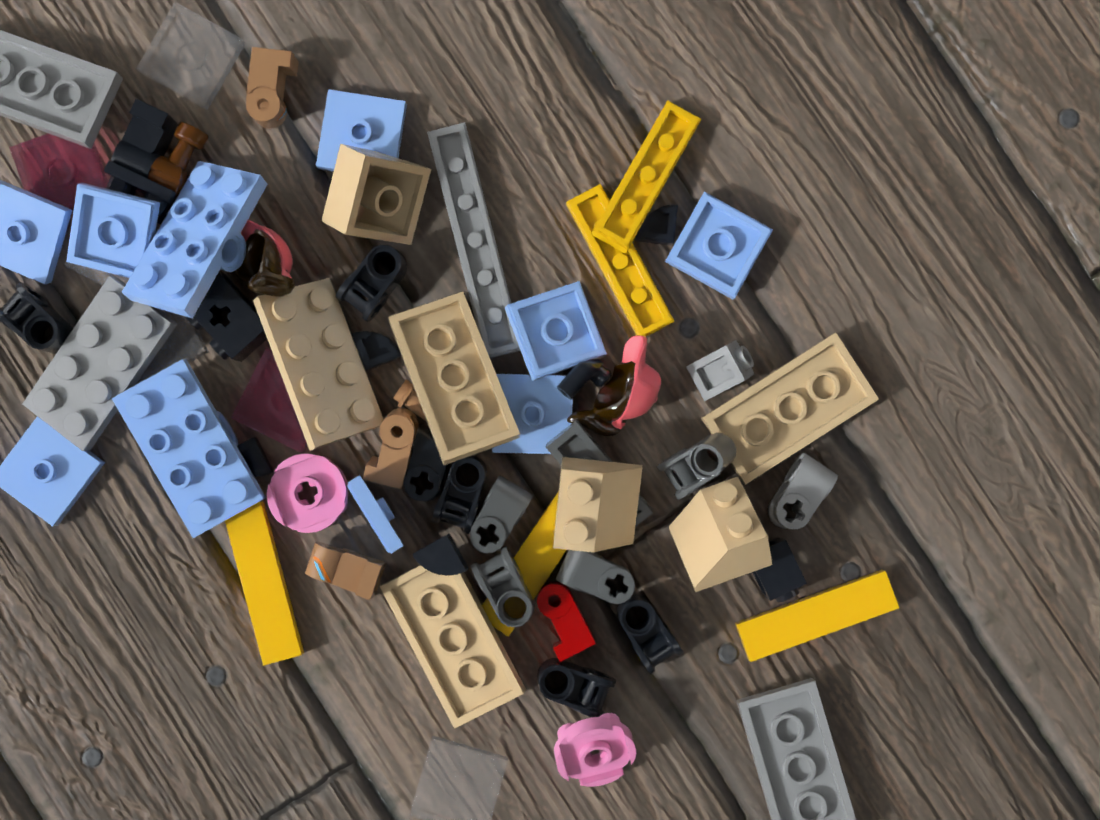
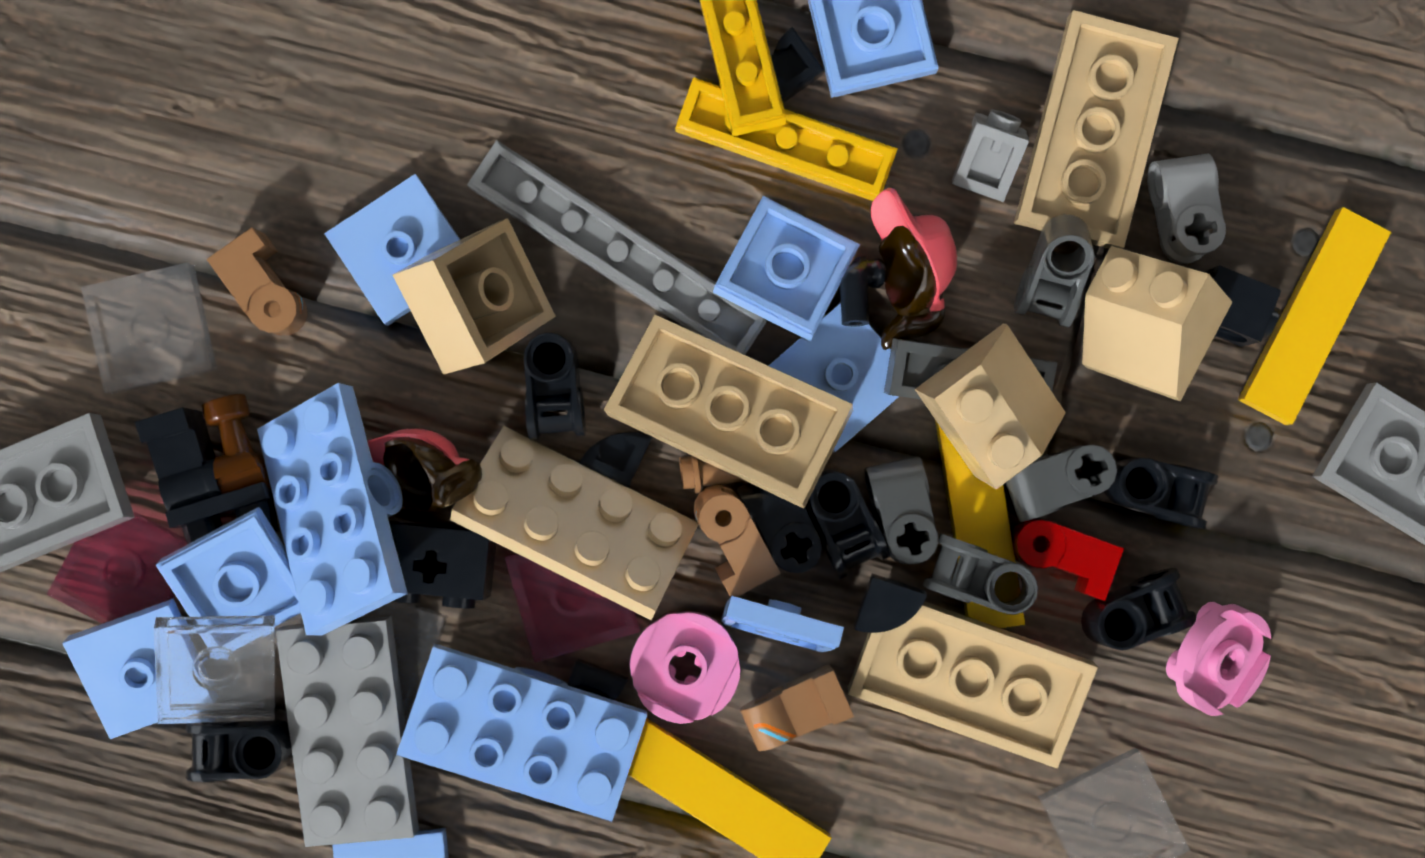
camera: 45 degrees left, 0 degrees up
none -> clear tile [154,615,276,724]

